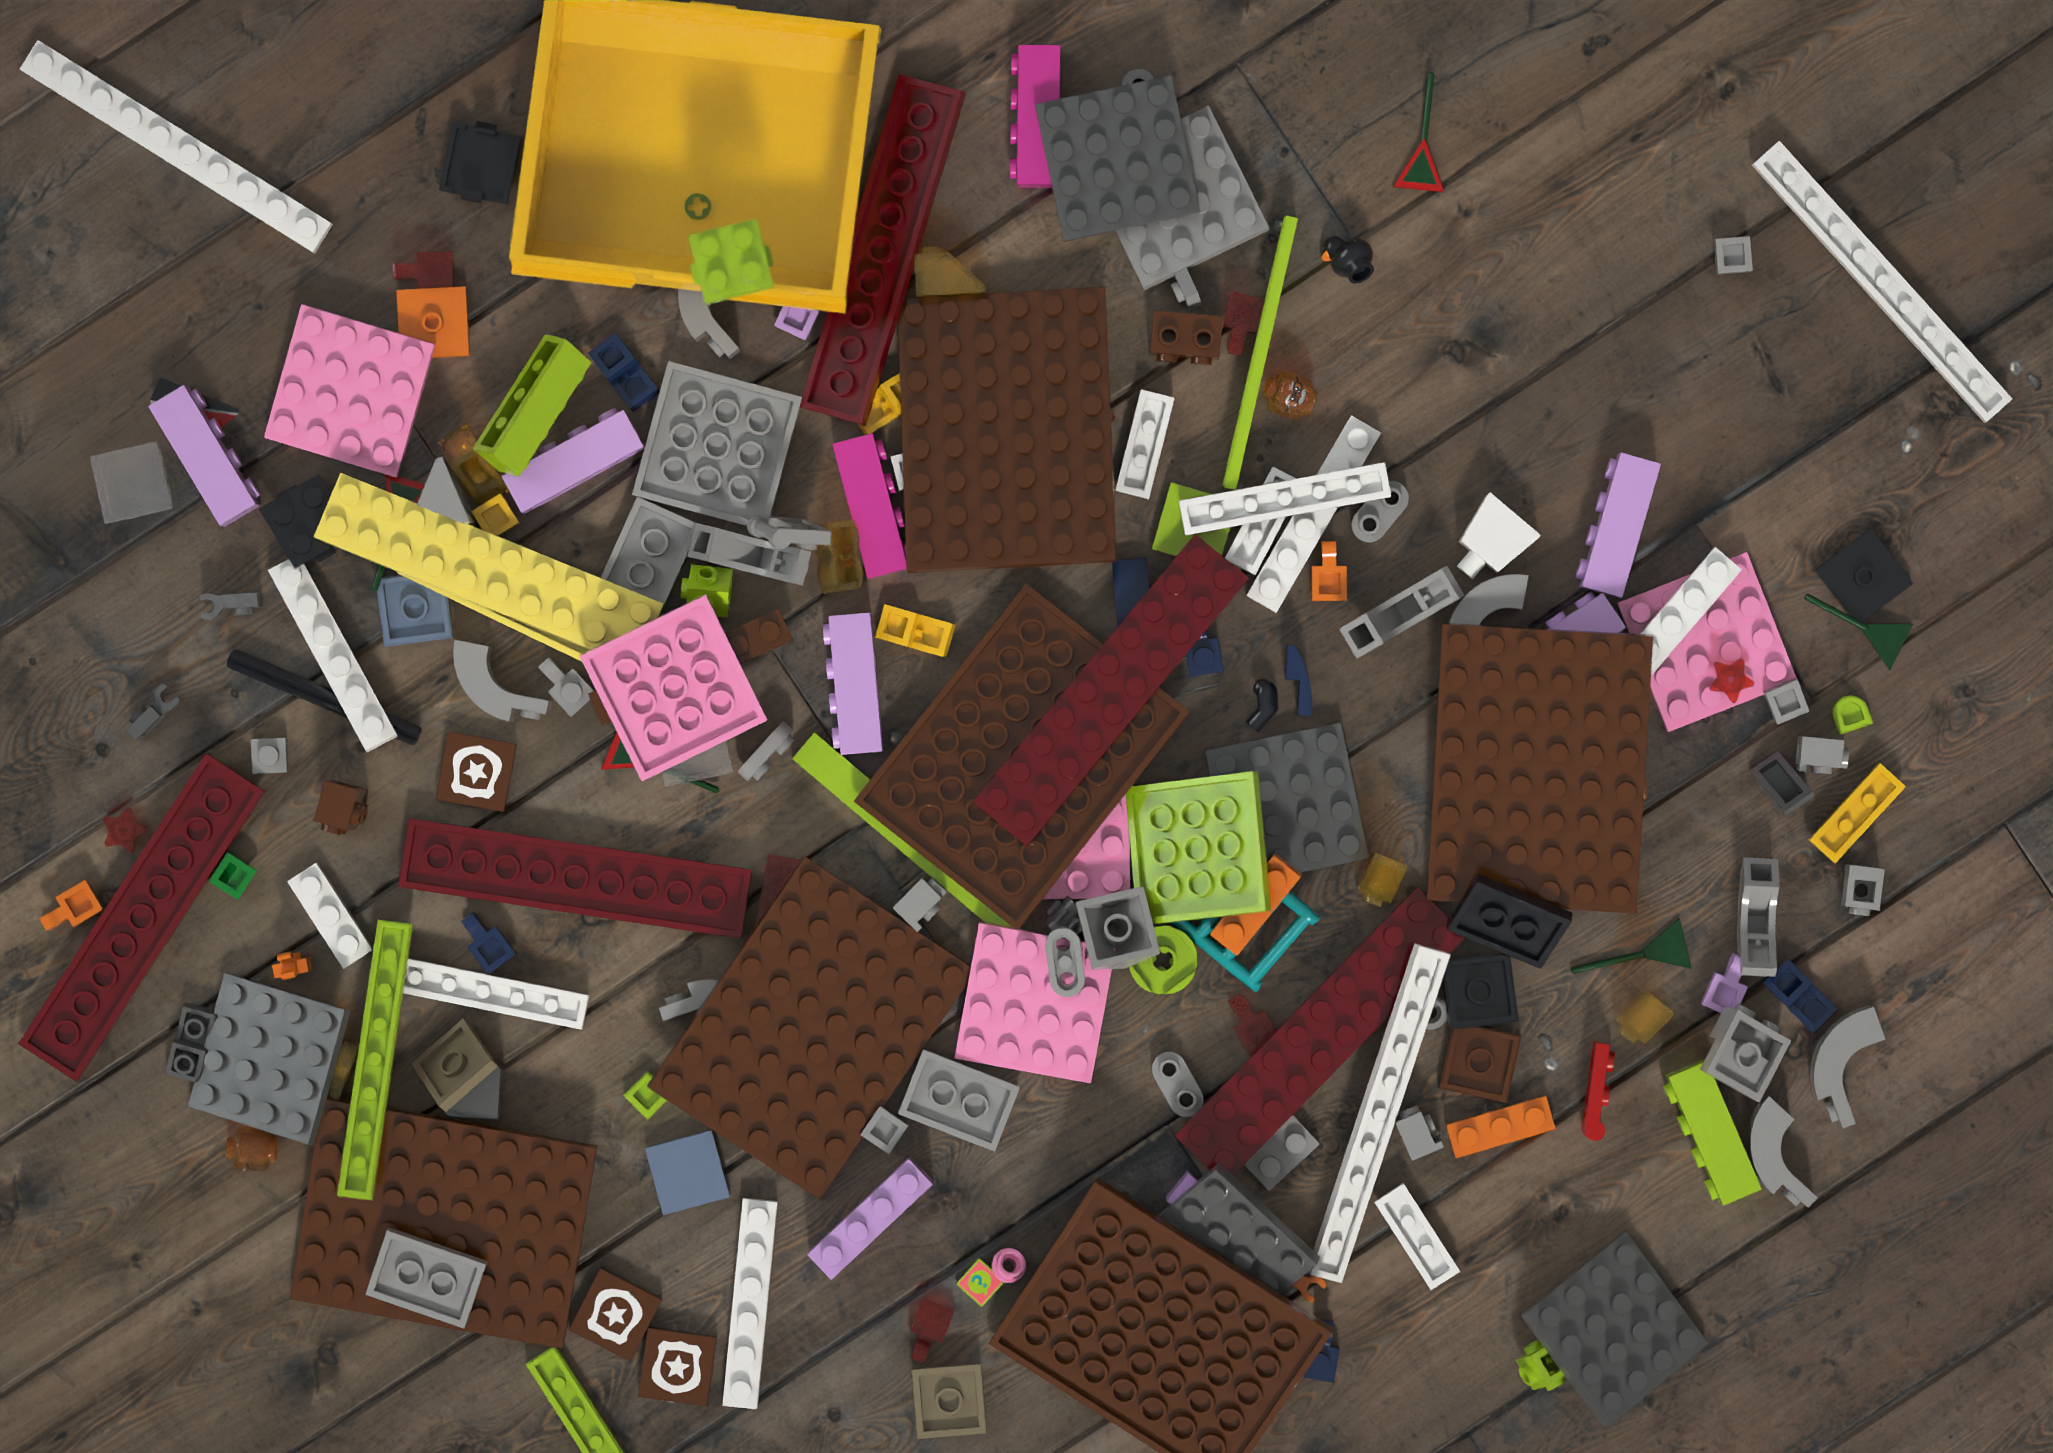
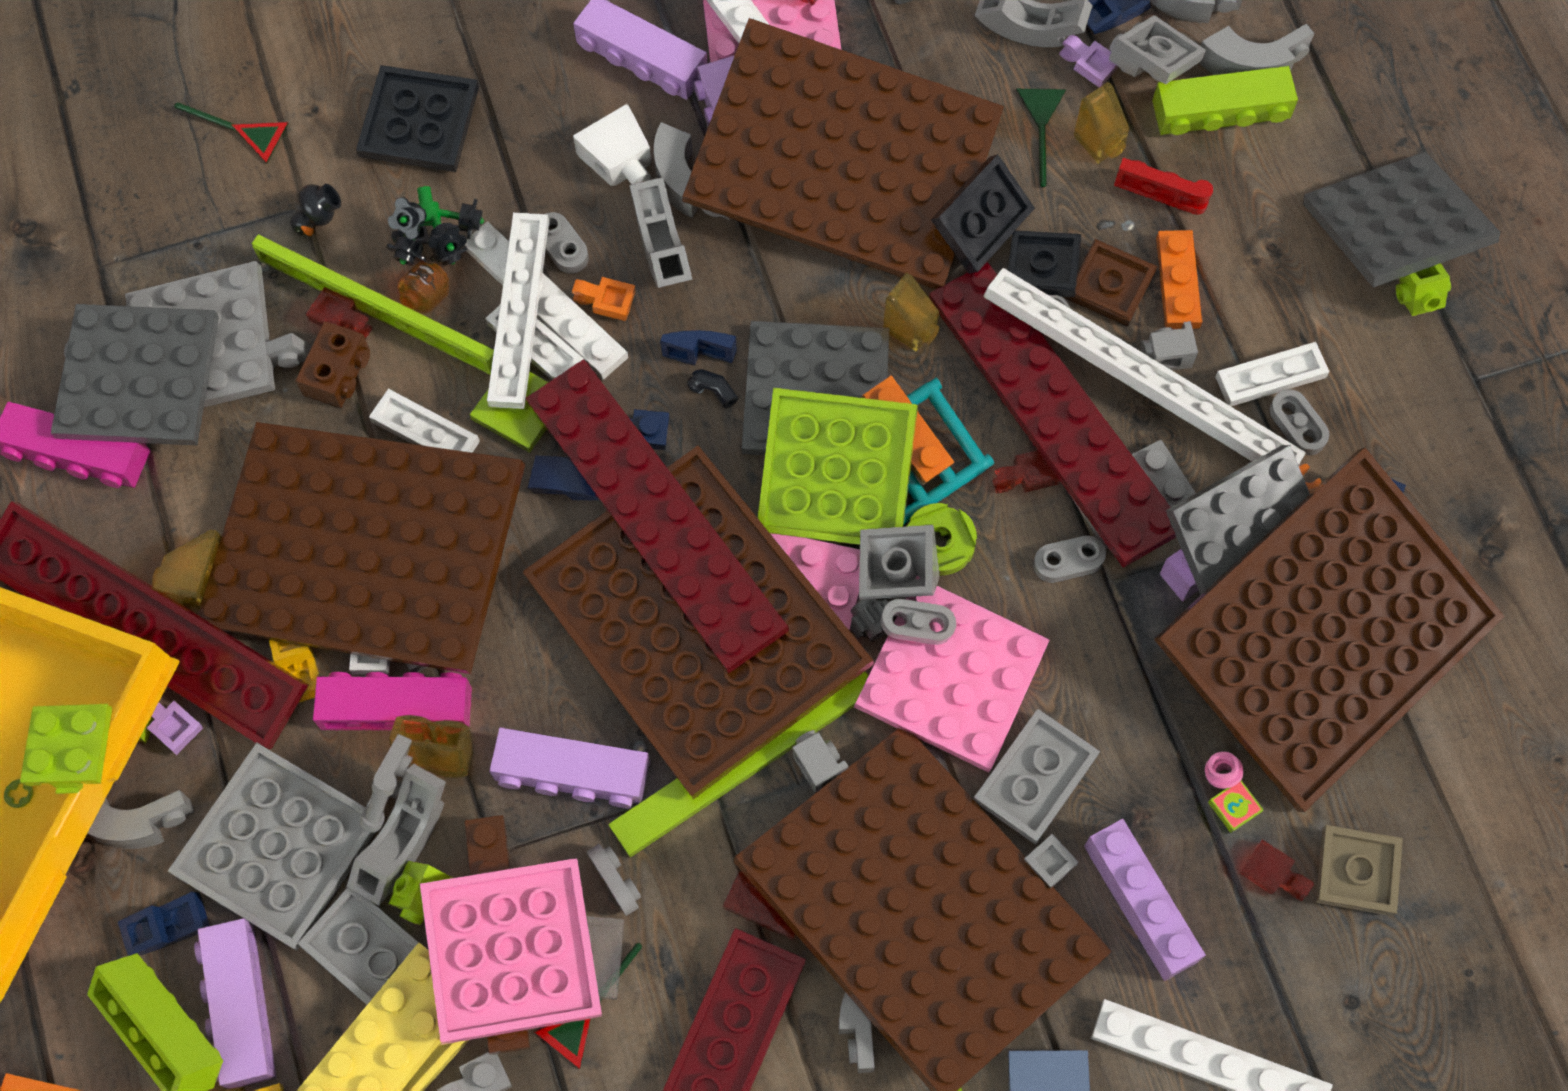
camera: 75 degrees left, 20 degrees down
yellow slope [875,604,956,658] -> none
none -> black plate [356,65,479,172]
none -> black plant [386,186,484,266]
none -> light grey plate [1269,389,1329,455]

